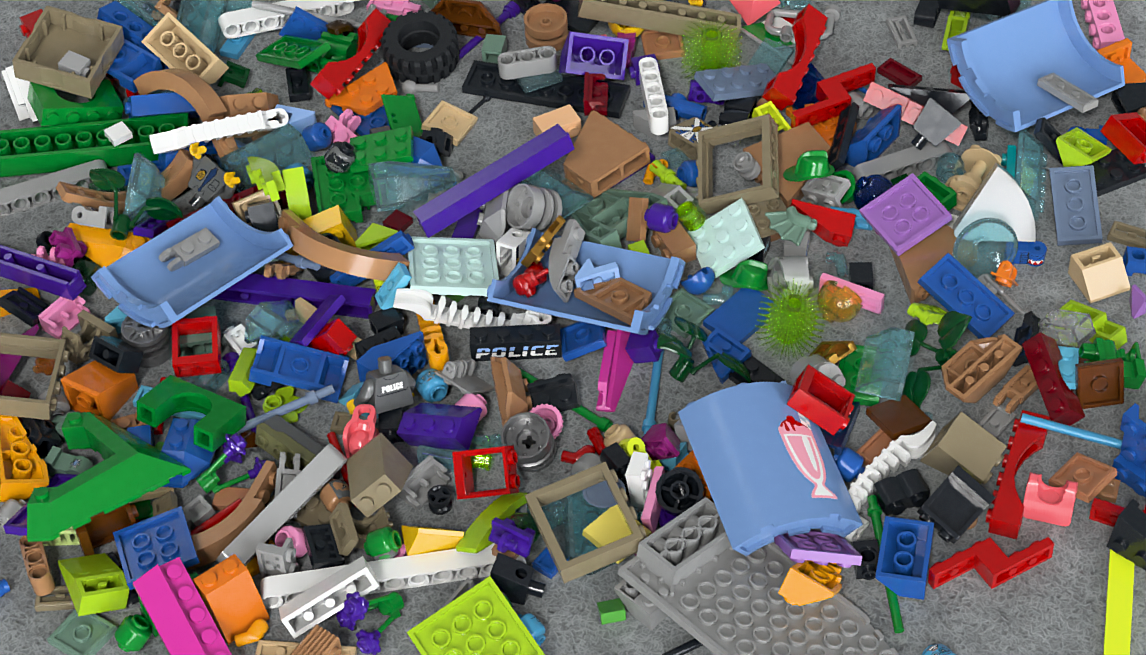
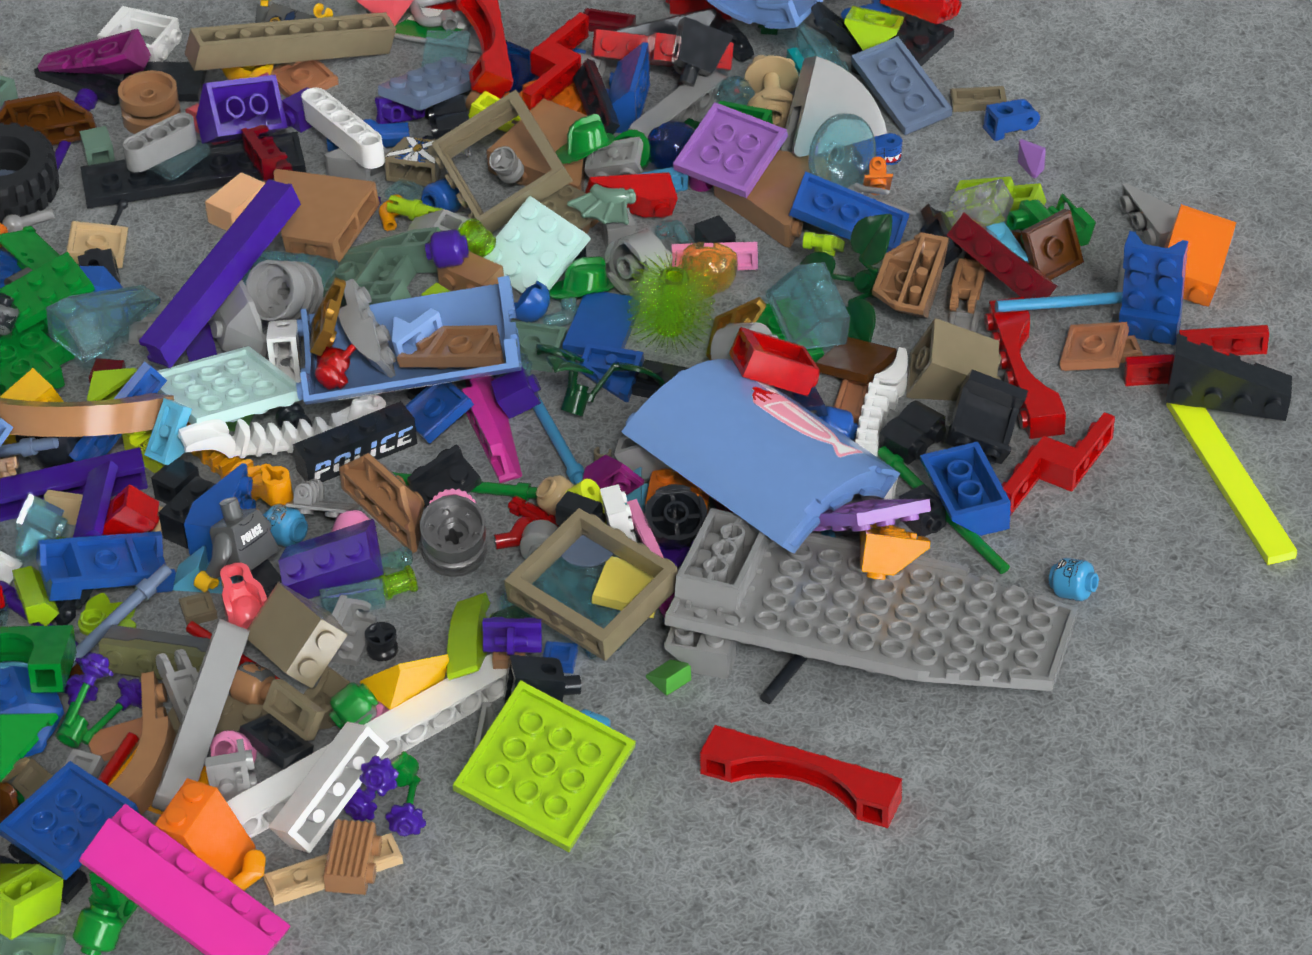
camera: 30 degrees left, 5 degrees down
red window [452,445,520,500] -> none
medium nougat tile [626,197,649,242] -> none
clear neon green piece [681,17,743,82] -> none
coral piece [1023,472,1078,527] -> none
tan slope [1068,242,1130,303] -> none

